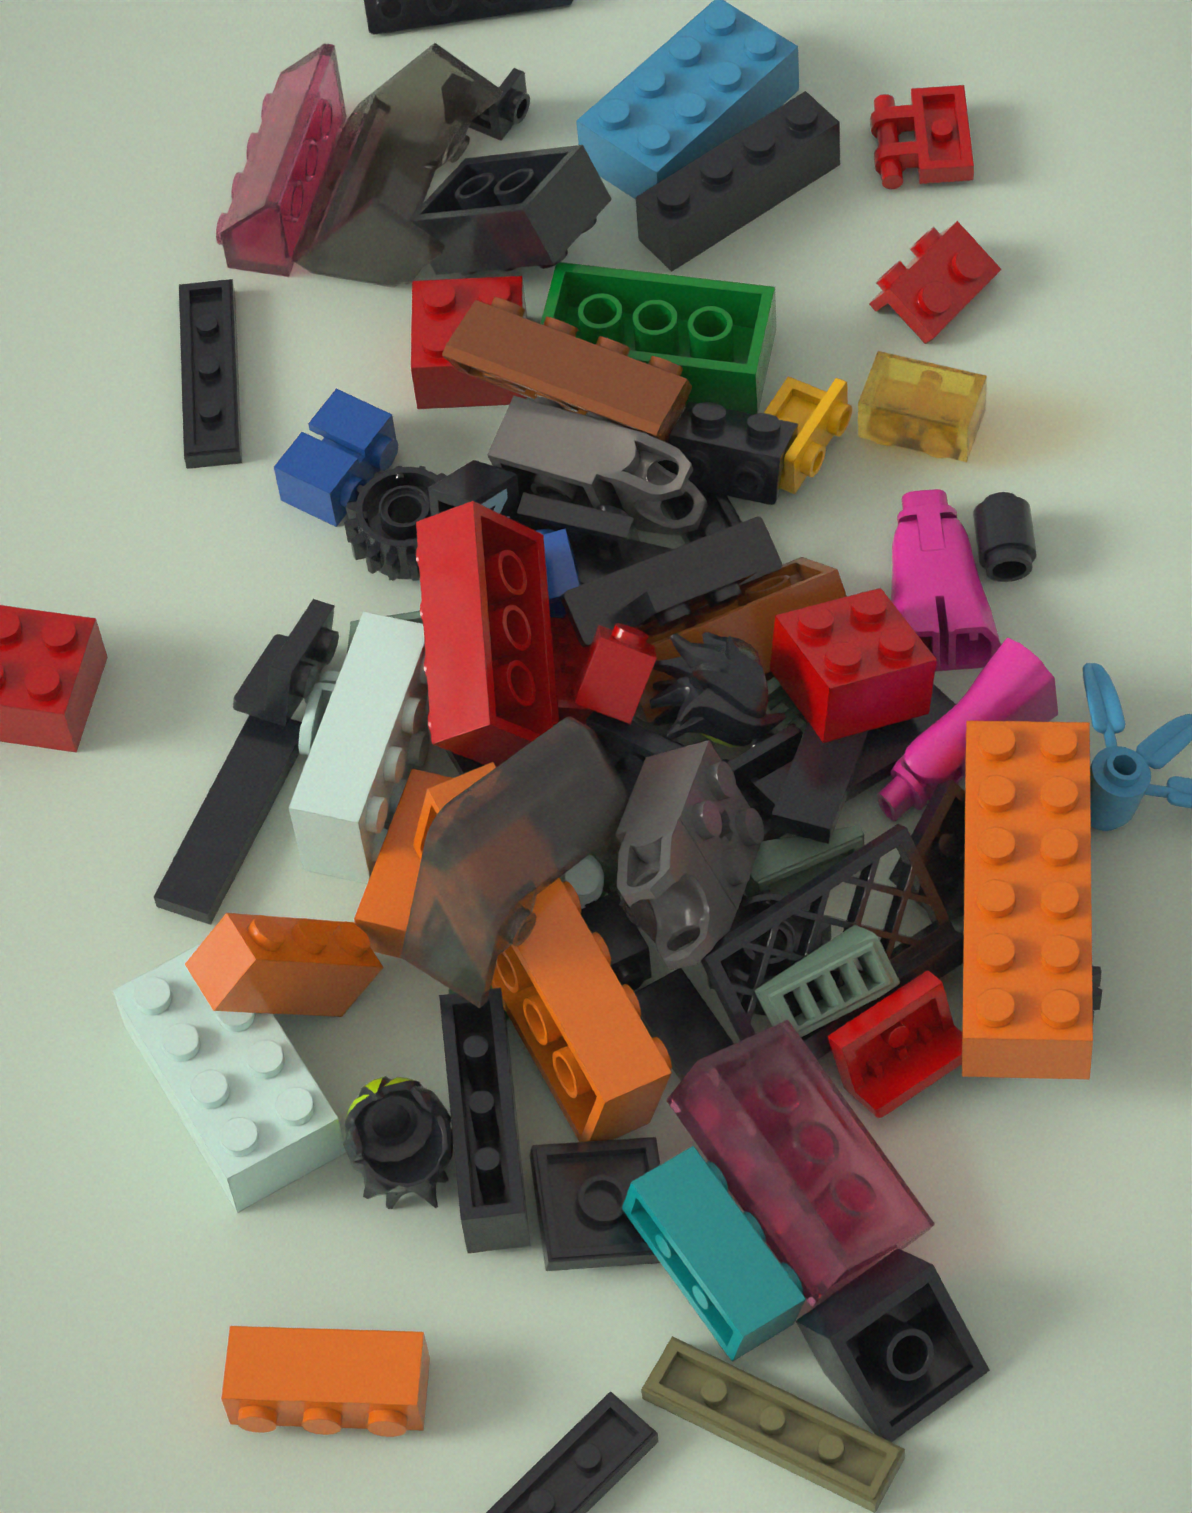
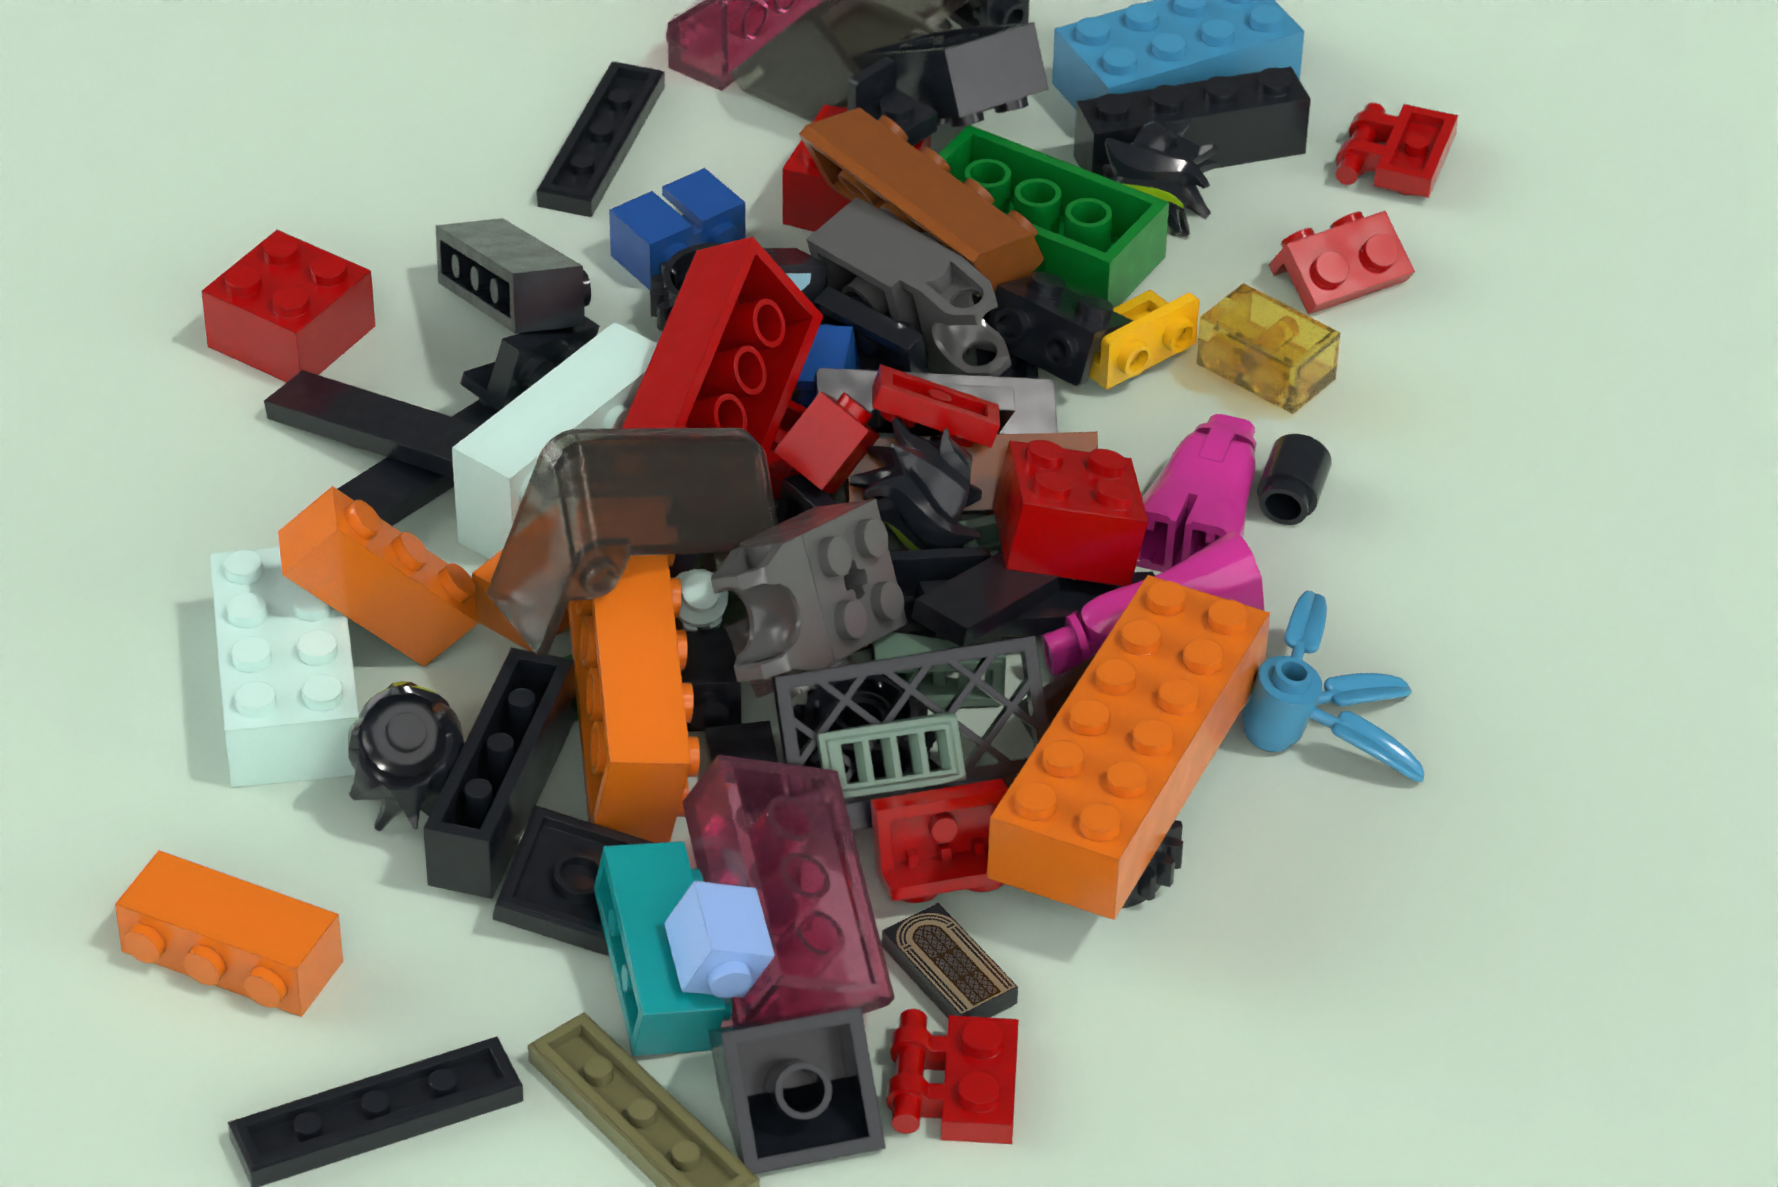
camera: 15 degrees right, 15 degrees down
none -> black tile [264,370,480,478]
none -> black brick [436,218,591,334]
none -> light blue brick [664,881,775,998]
none -> black bracket [848,57,938,146]
none -> red plate [872,364,1000,448]
none -> tile [882,903,1018,1019]
none -> red plate [886,1009,1019,1144]
none -> black hair [1102,119,1219,237]

